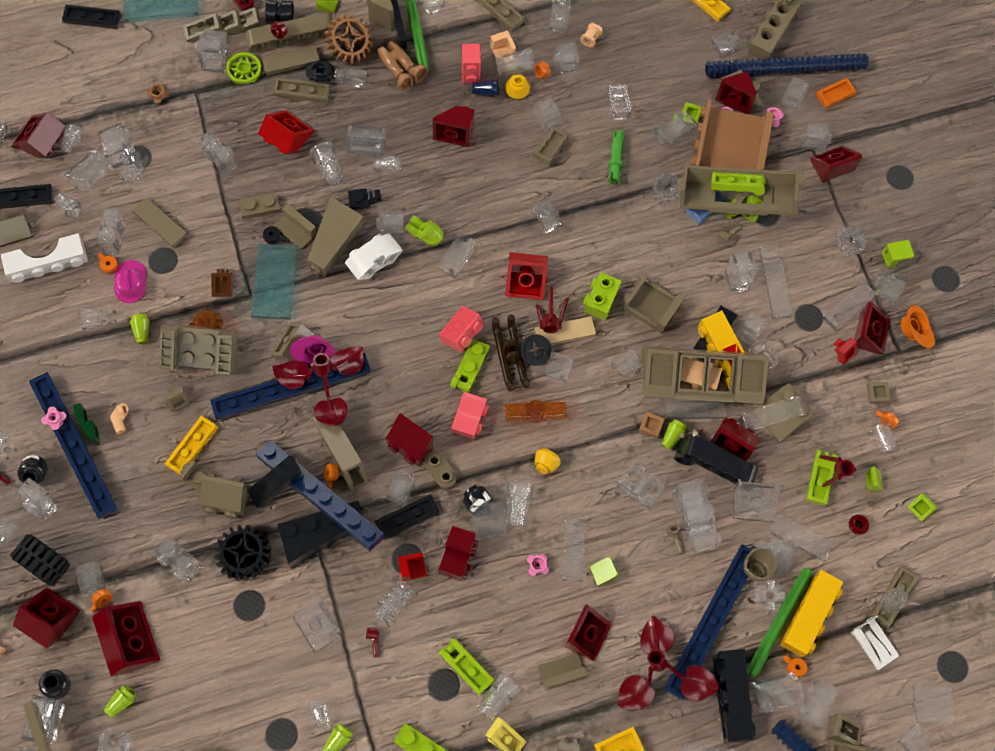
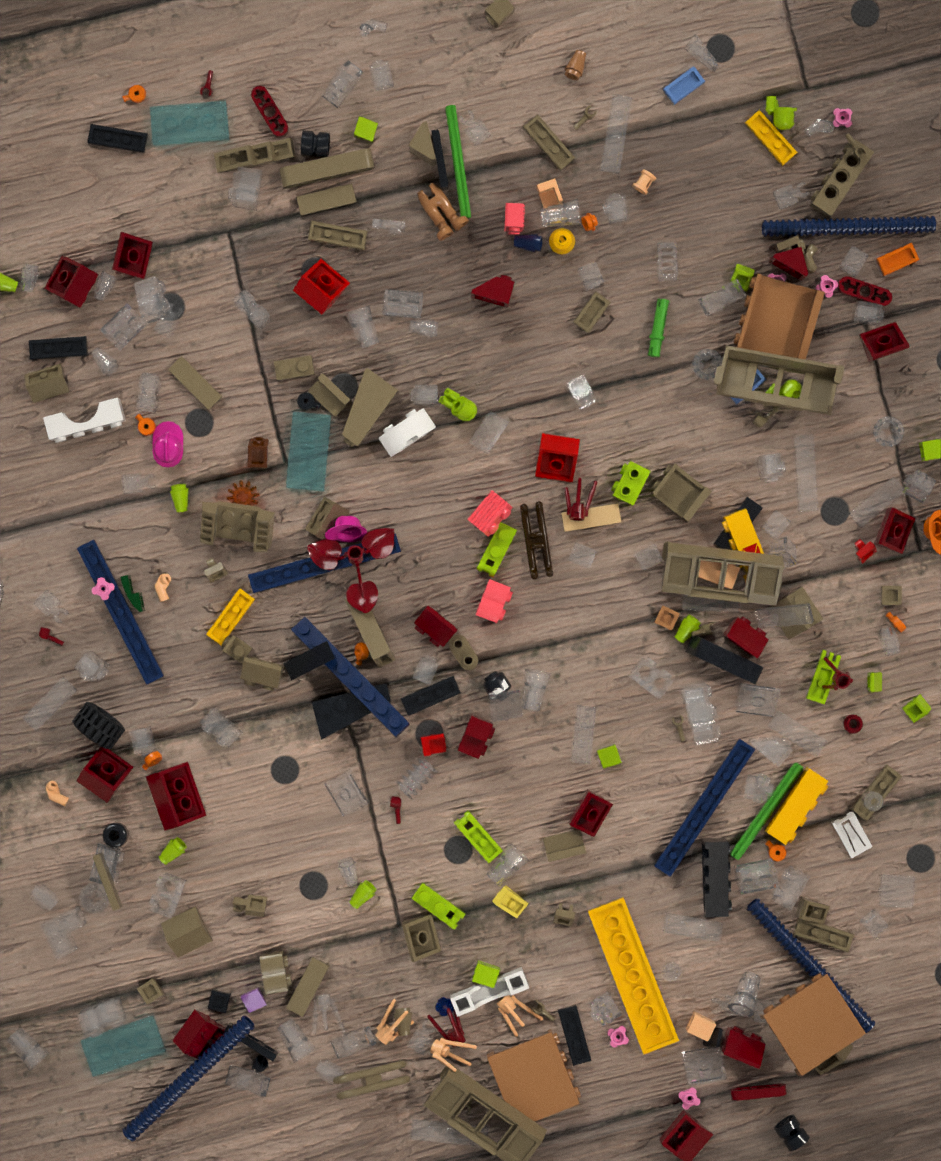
camera: 15 degrees right, 20 degrees up
black head [17,455,48,486] -> none
medium nougat plate [147,84,169,104] -> none
black gear [214,525,272,582] -> none
lime wheel [226,52,261,84] -> none
dark red plate [270,21,288,40] -> none
black gear [306,61,335,83] -> none
medium nougat gear [324,14,374,64] -> none
black plate [348,188,382,210] -> none
clear orange piece [505,400,566,423] -> none
black gear [520,334,552,366] -> none
bright pink plate [527,554,549,576] -> none
yellow cone [534,448,561,474] -> none
dark red plant [617,616,719,711] -> none
lime plate [711,172,766,196] -> none
dark tan hair [743,548,778,582] -> none
none -> dark red slope [112,232,153,279]
none -> dark red beam [837,276,892,307]

